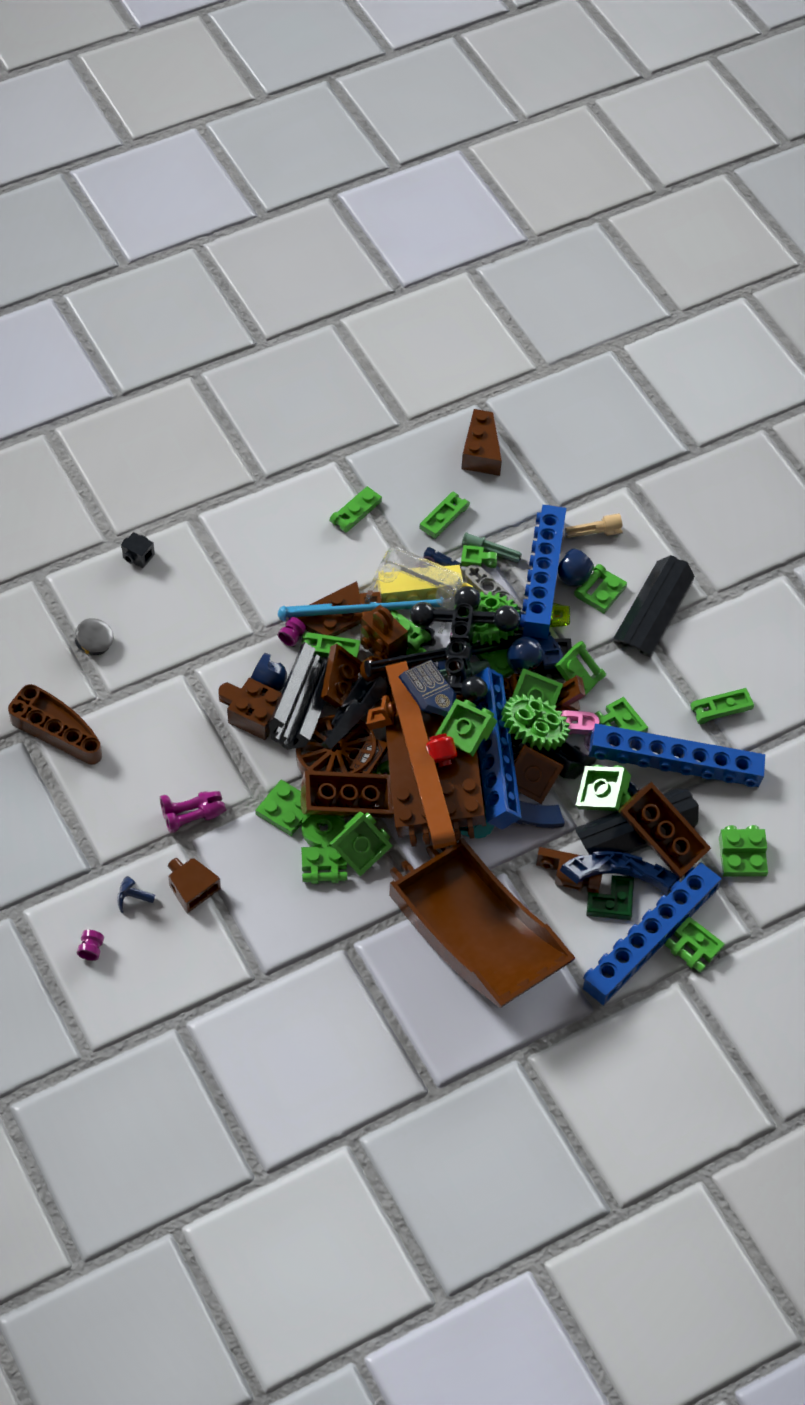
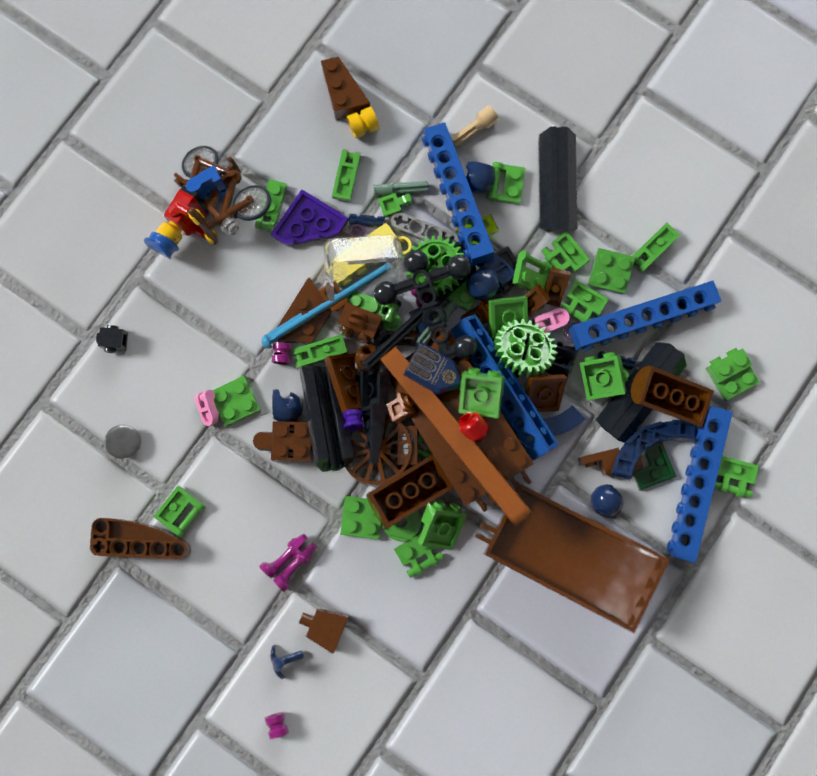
camera: 25 degrees left, 25 degrees up
none -> piece [144,146,271,259]
none -> bright green plate [153,486,206,538]
none -> bright pink plate [195,389,219,426]
none -> bright green plate [212,376,261,427]
none -> dark purple plate [271,189,349,246]
none -> dark purple wheel [343,409,364,431]
none -> yellow wheel [347,106,380,139]
none -> bright green plate [541,231,590,273]
none -> reddish brown slope [544,267,570,307]
none -> bright green plate [588,248,636,294]
none -> dark blue helmet [591,484,623,518]

